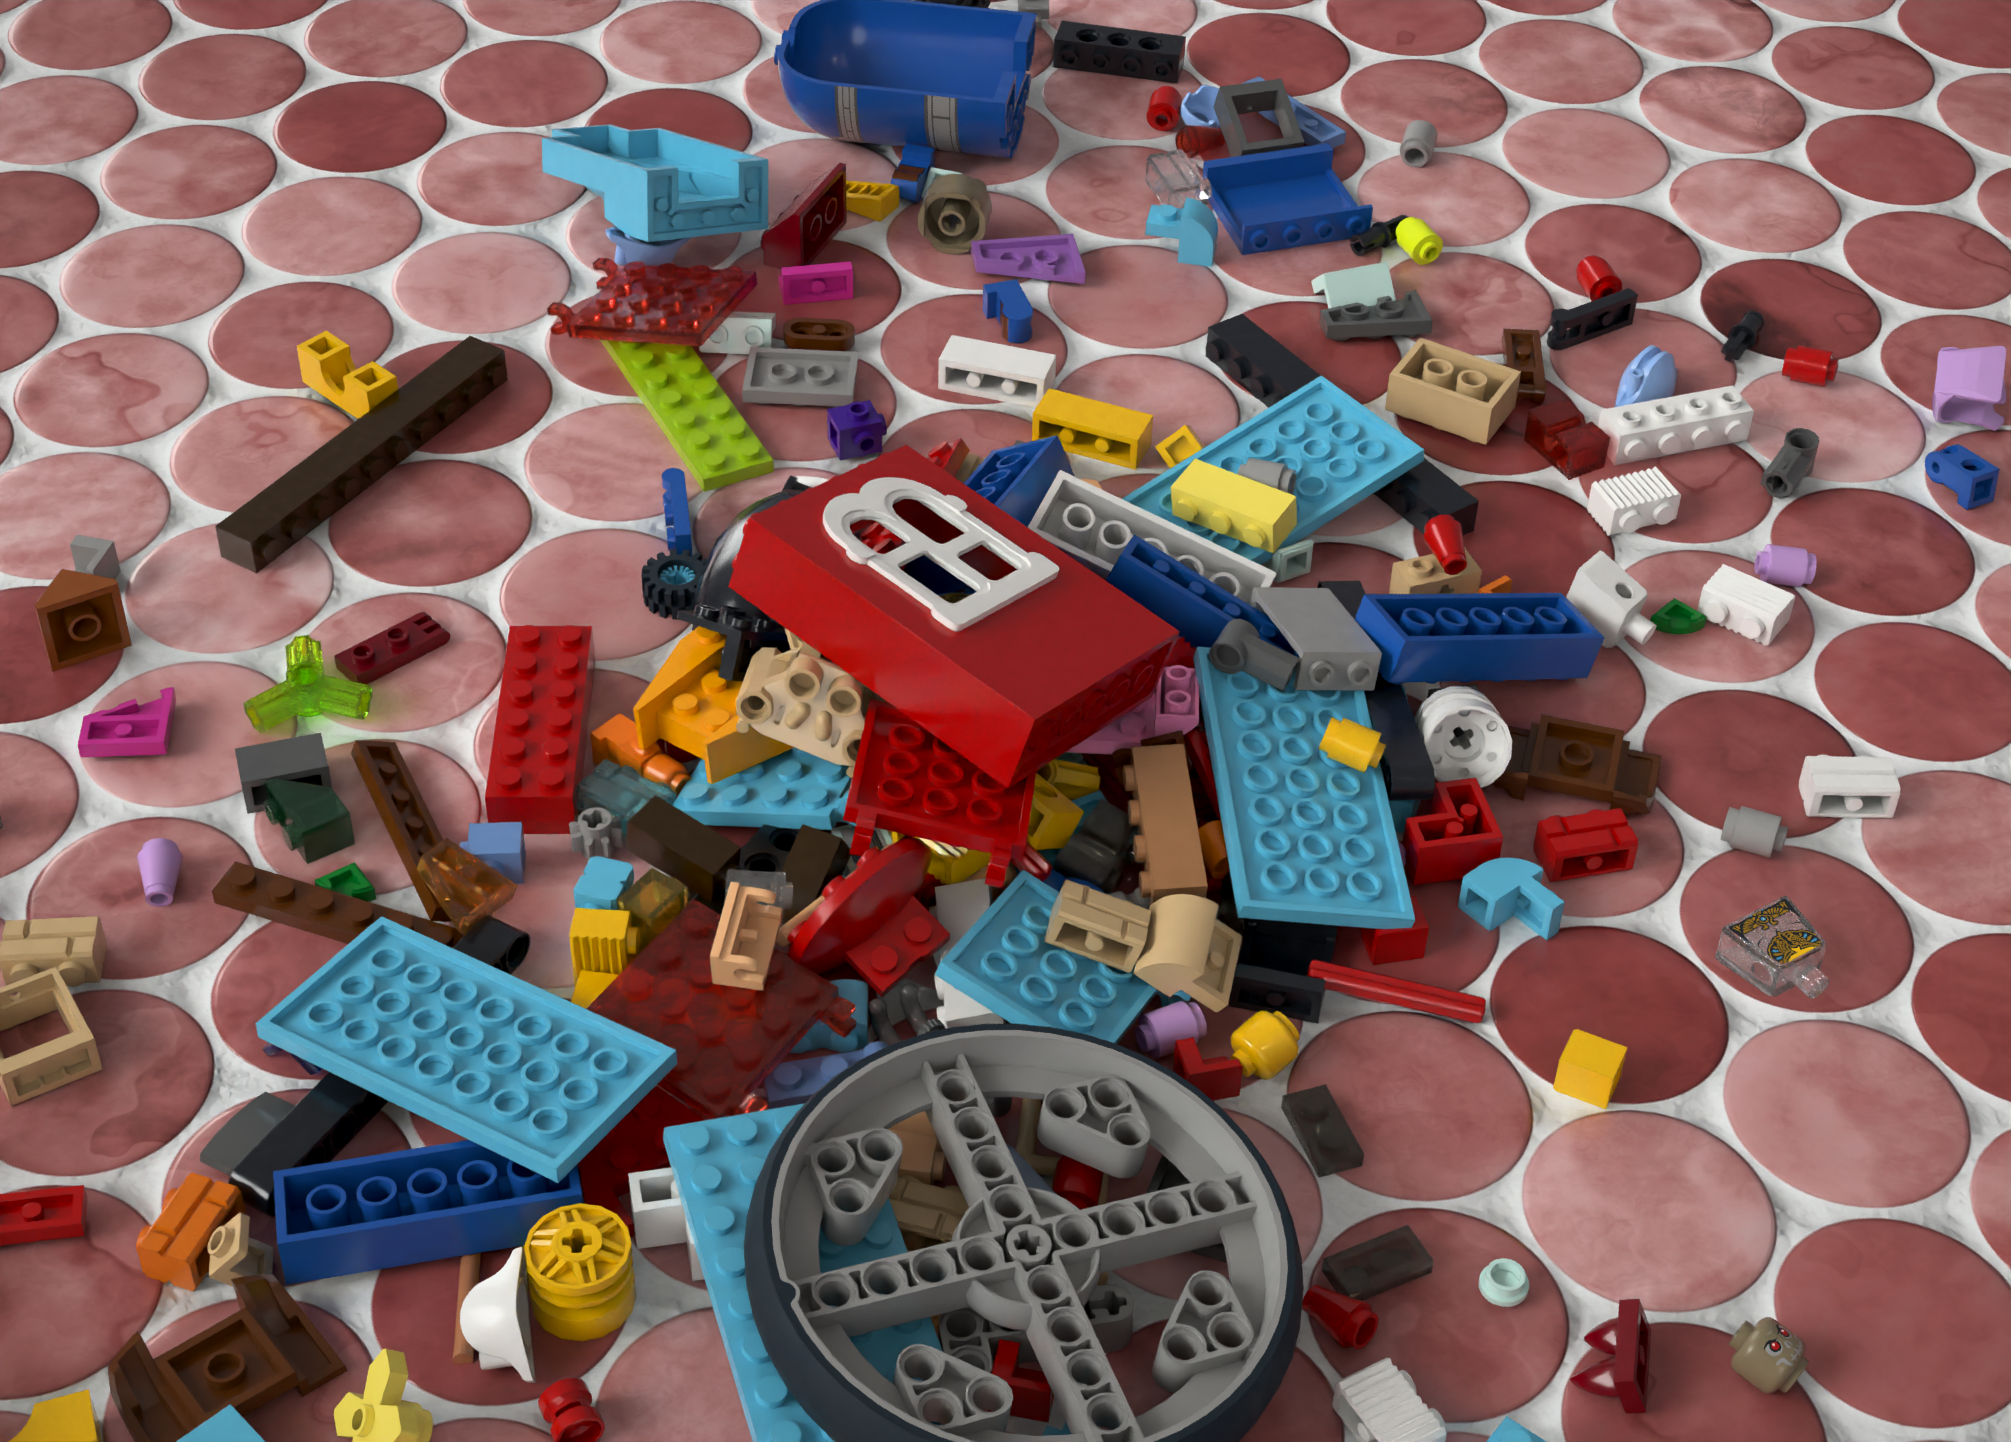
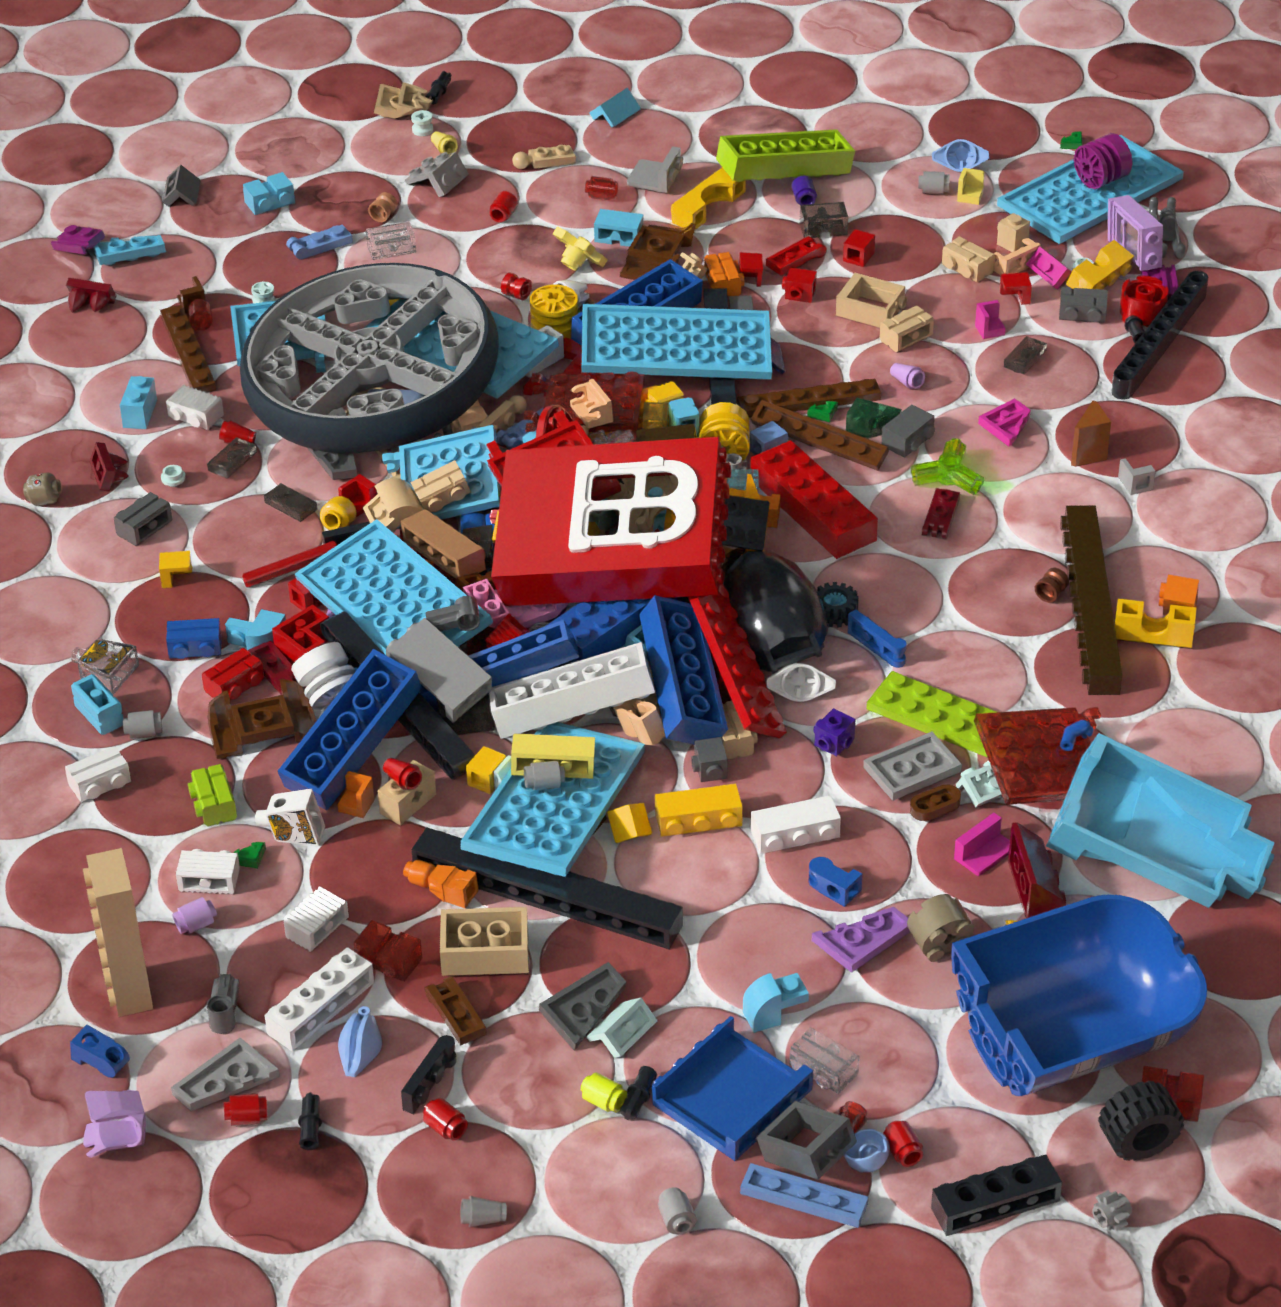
camera: 150 degrees right, 0 degrees up
clear orange wing [416,838,518,936] -> none
yellow brick [1318,717,1386,773] -> none
none -> medium azure brick [71,674,124,735]
none -> tan brick [83,848,153,1017]
none -> dark grey brick [114,492,172,546]
none -> blue brick [166,618,222,659]
none -> light grey wing [171,1038,280,1111]
none -> lime brick [188,764,237,827]
none -> dark red hinge [248,640,298,695]
none -> orange piece [403,860,478,908]
none -> light grey cone [460,1196,507,1227]
none -> yellow panel [466,746,506,795]
none -> yellow wheel [699,402,749,461]
none -> red panel [738,252,763,287]
none -> red brick [782,268,817,303]
none -> copper wheel [1035,567,1069,603]
none -> blue arm [1060,720,1094,751]
none -> orange brick [1159,574,1199,616]

